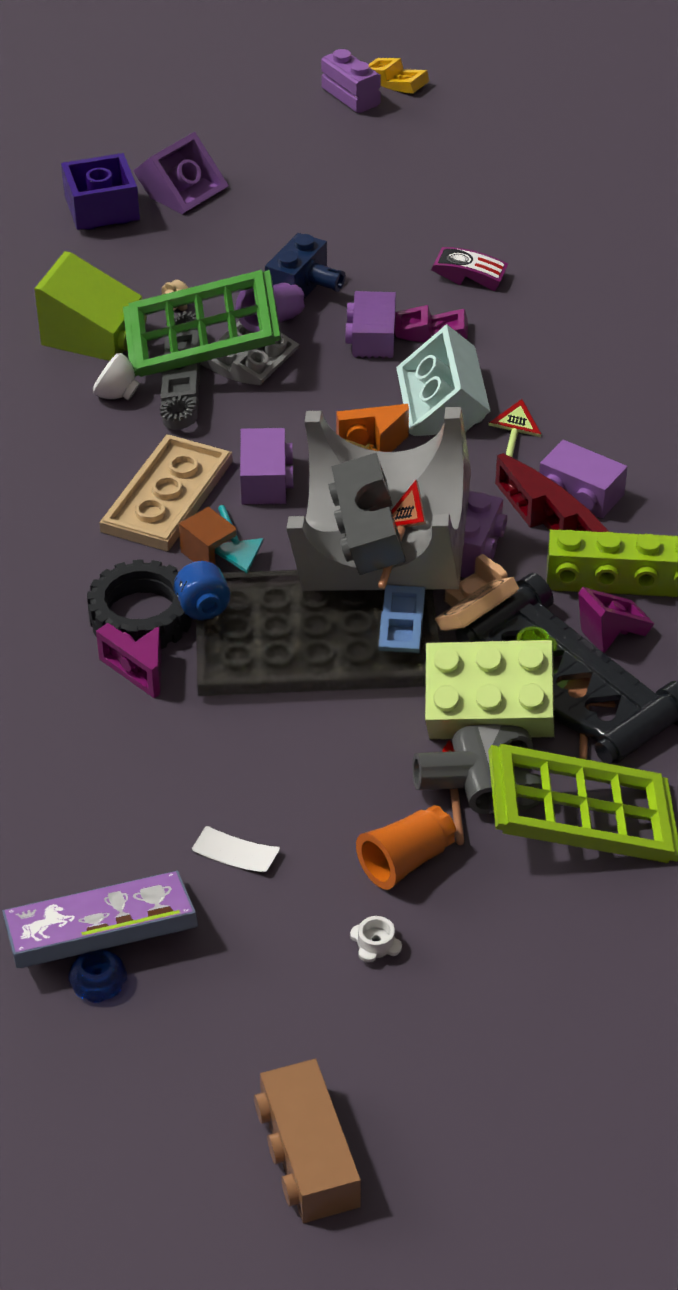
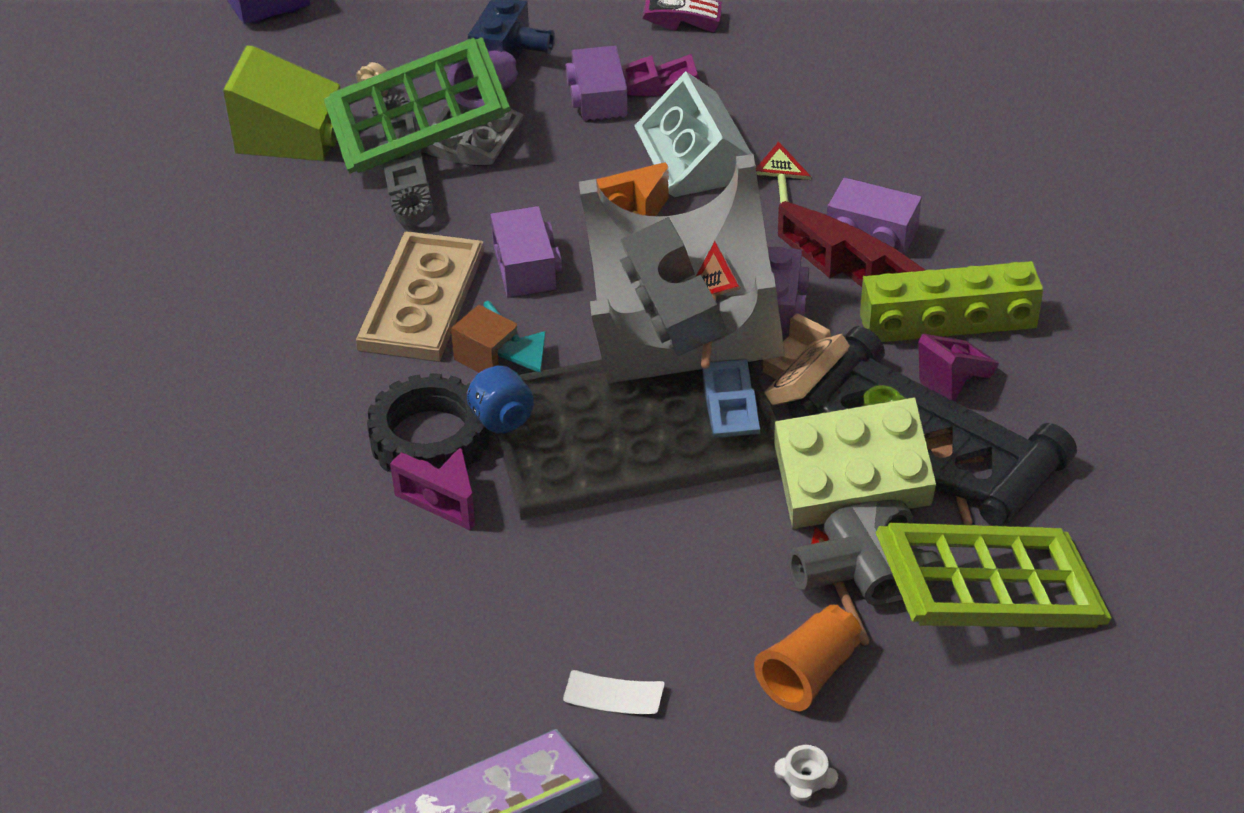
camera: 10 degrees left, 0 degrees up
white brick [93,353,140,400] -> none

